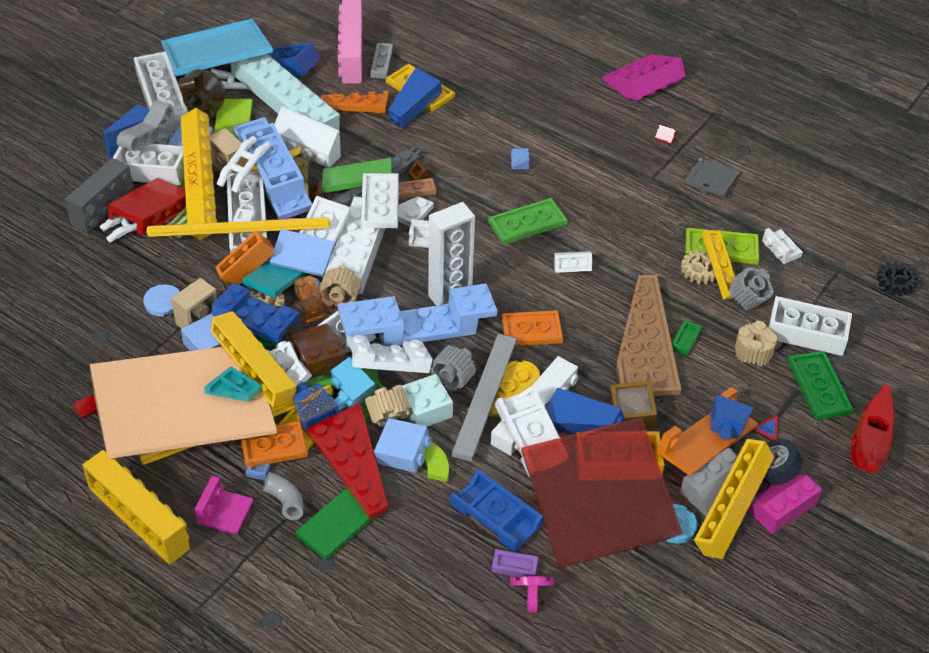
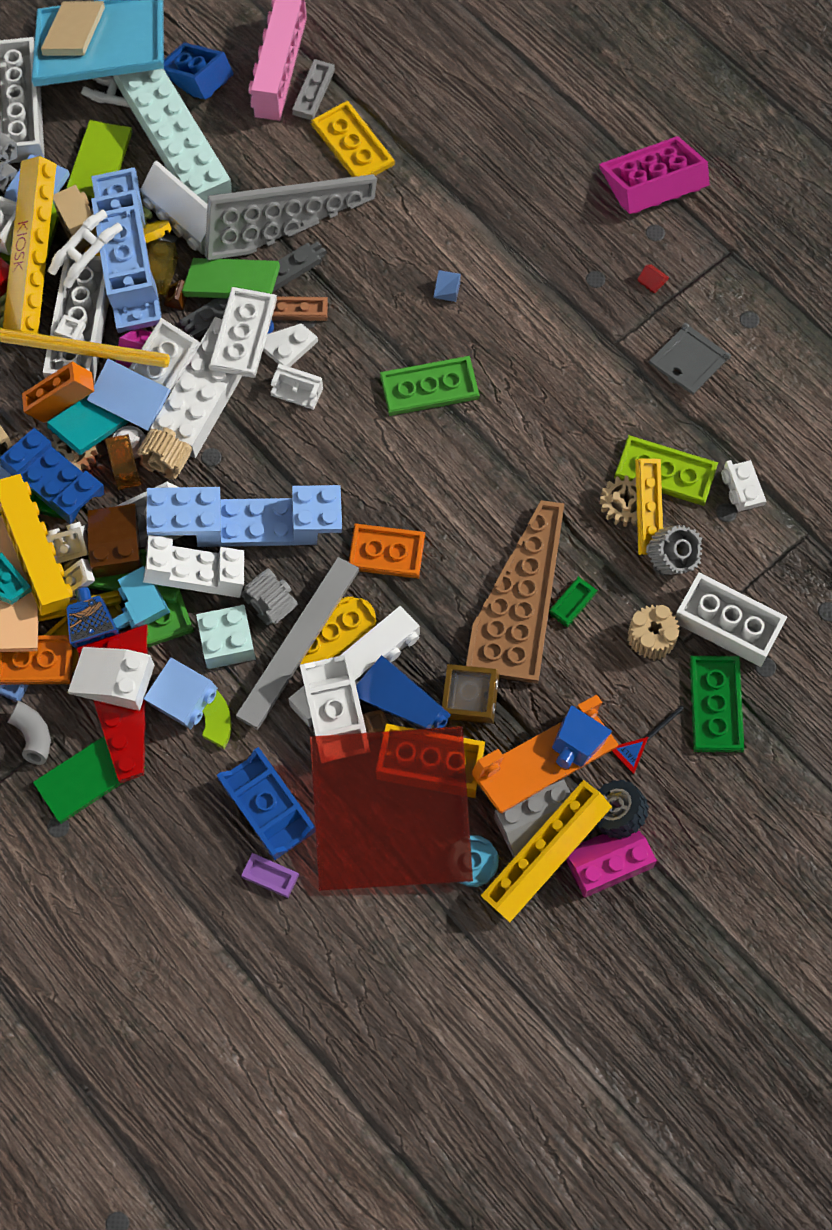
camera: 15 degrees right, 20 degrees up
dark brown piece [178,69,226,122] -> none
orange wing [320,91,389,114] -> none
tan brick [365,385,411,427] -> none
blue slope [388,67,442,129] -> none
reddish brown slope [408,159,430,180] -> none
white brick [428,202,475,306] -> none
dark pink tile [510,576,554,613] -> none
white hinge [554,251,592,273] -> none
red piece [851,385,894,474] -> none
none -> tan tile [41,1,105,56]
none -> white slope [68,647,155,711]
none -> light grey wing [205,174,377,260]

